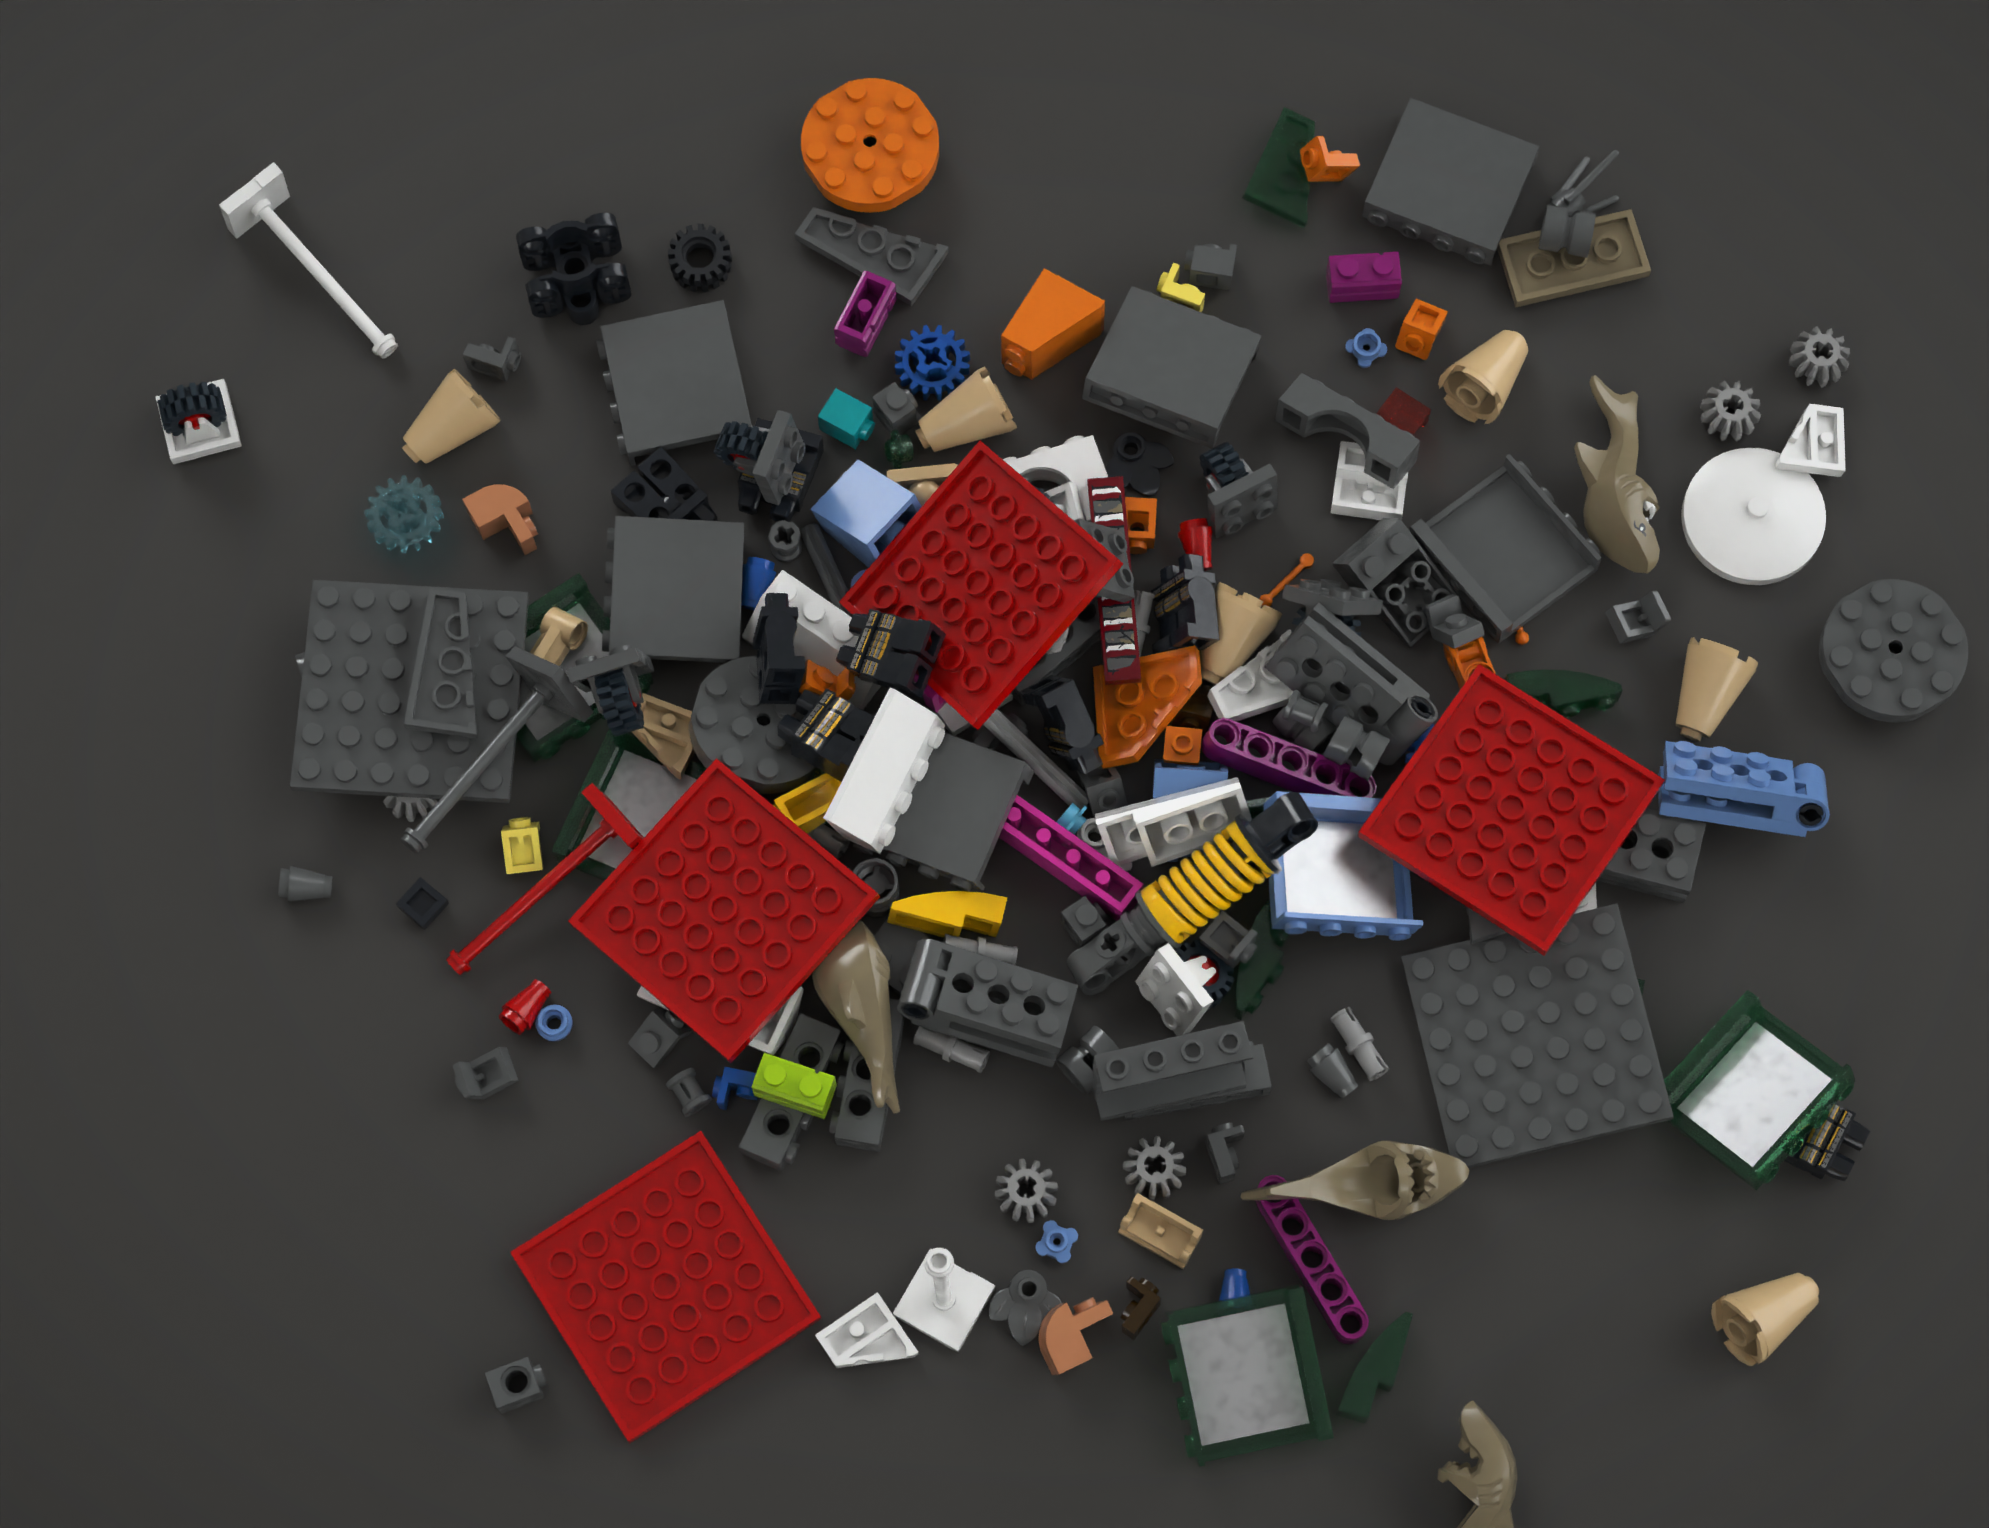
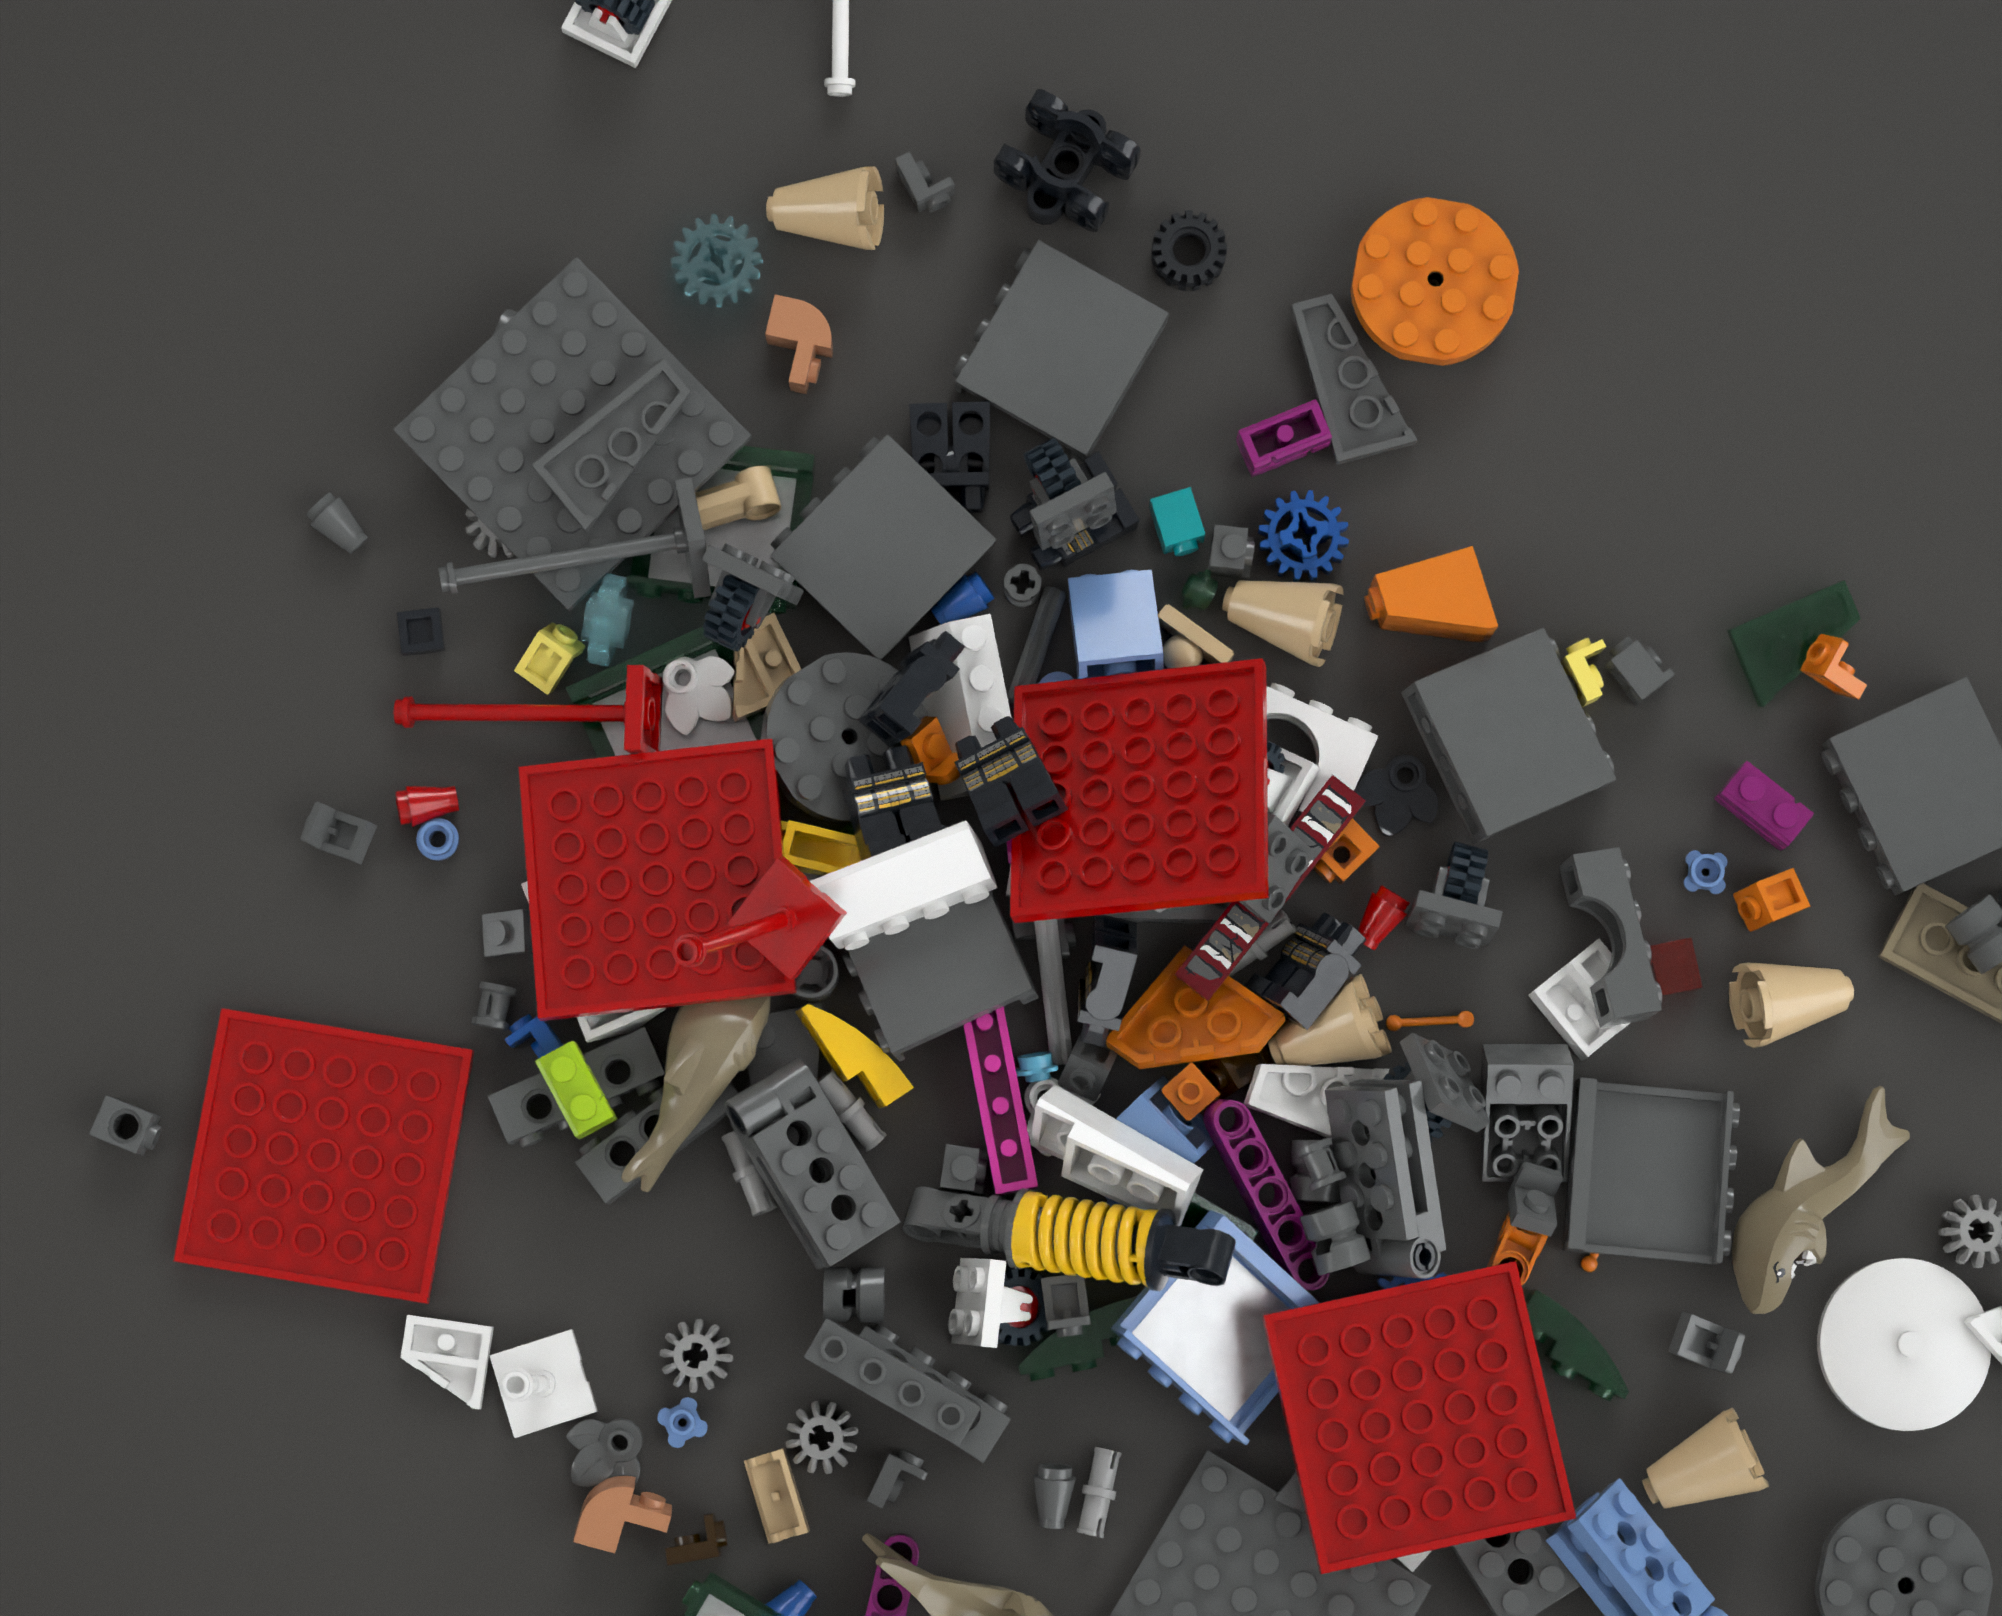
camera: 40 degrees right, 10 degrees up
none -> clear light blue gear [581,573,634,667]
none -> white plate [662,656,735,735]
none -> red tile [672,856,847,980]

